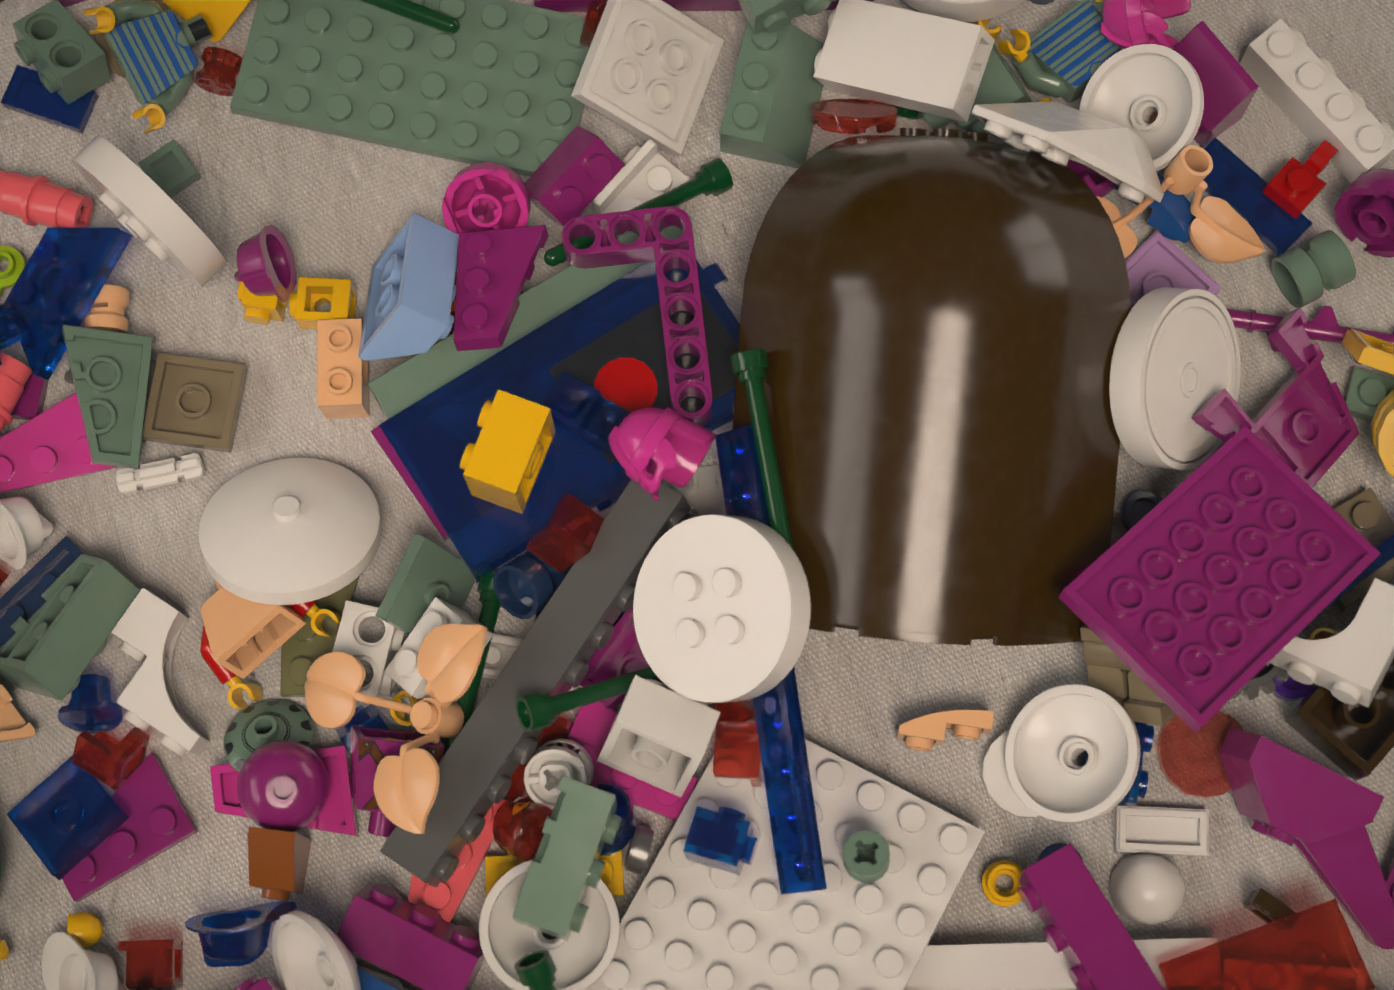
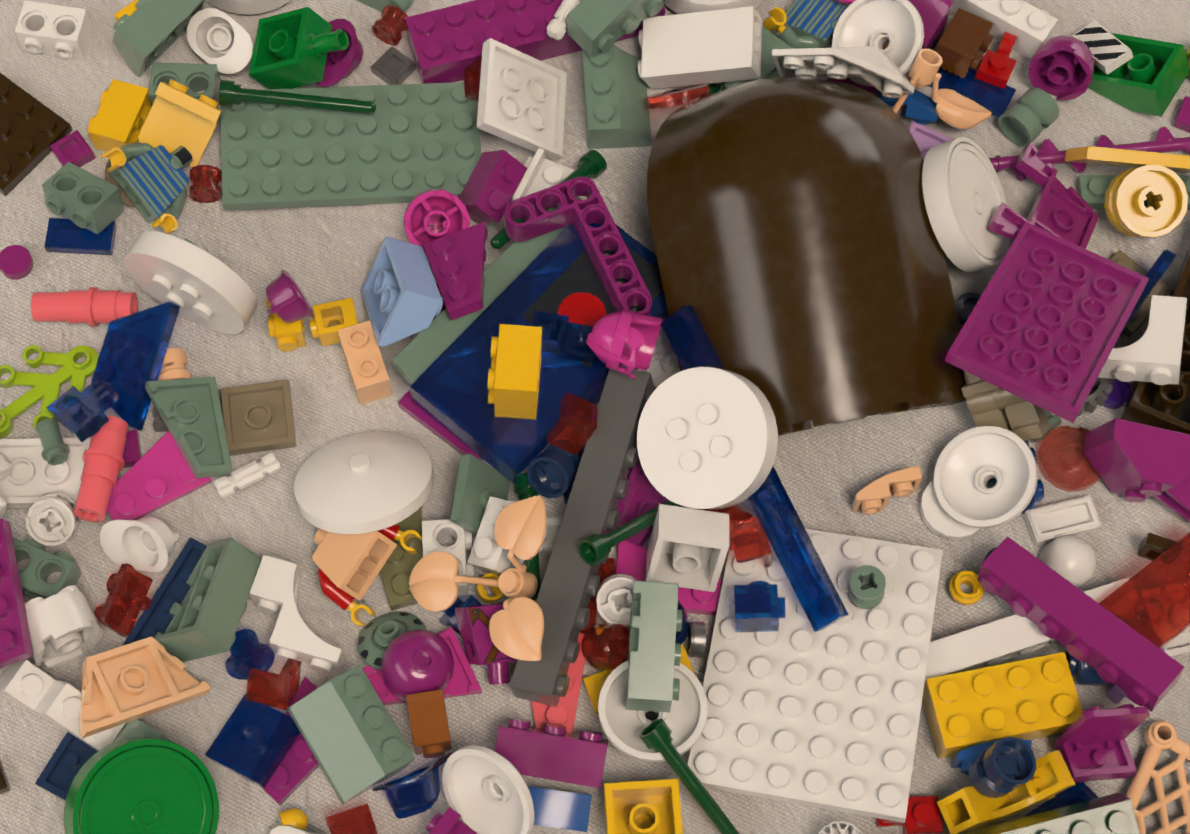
camera: 25 degrees left, 10 degrees down
dark green piece [730,349,794,551] -> none
none -> sand green slope [287,665,415,804]
none -> reddish brown brick [935,8,994,79]

